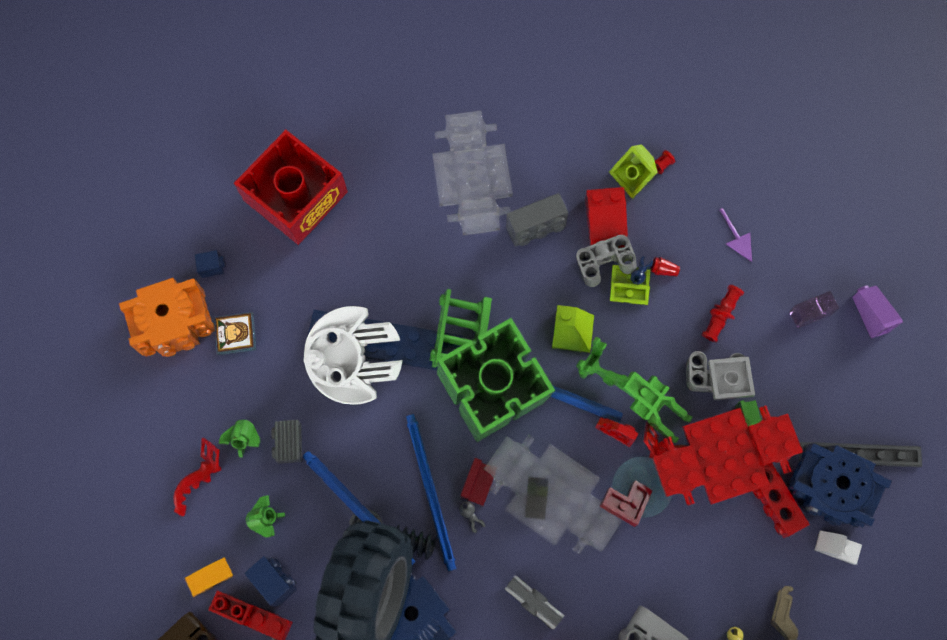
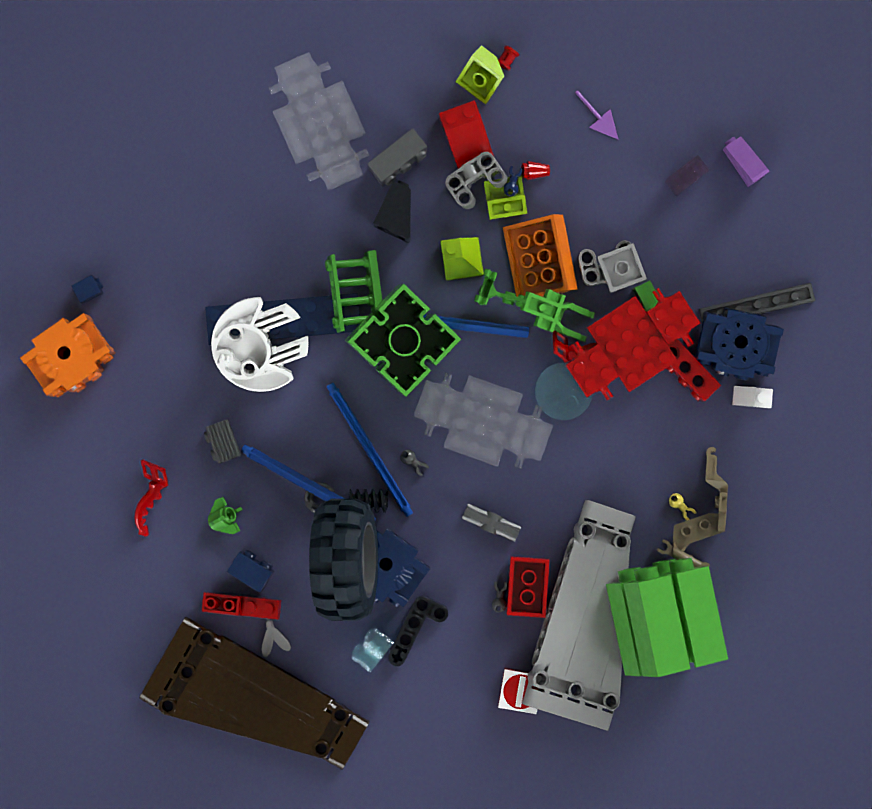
camera: 20 degrees left, 15 degrees up
light orange slope [185,557,233,597] -> none
tile [214,312,256,355] -> none
bright green brick [219,420,260,457] -> none
red brick [234,129,348,245] -> none
dark red panel [461,458,497,506] -> none
clear smoke slope [525,477,548,520] -> none
red plate [595,418,639,447] -> none
plate [599,480,653,527] -> none
red piece [701,285,744,343] -> none
none -> black slope [373,180,411,243]
none -> orange slope [503,214,578,297]

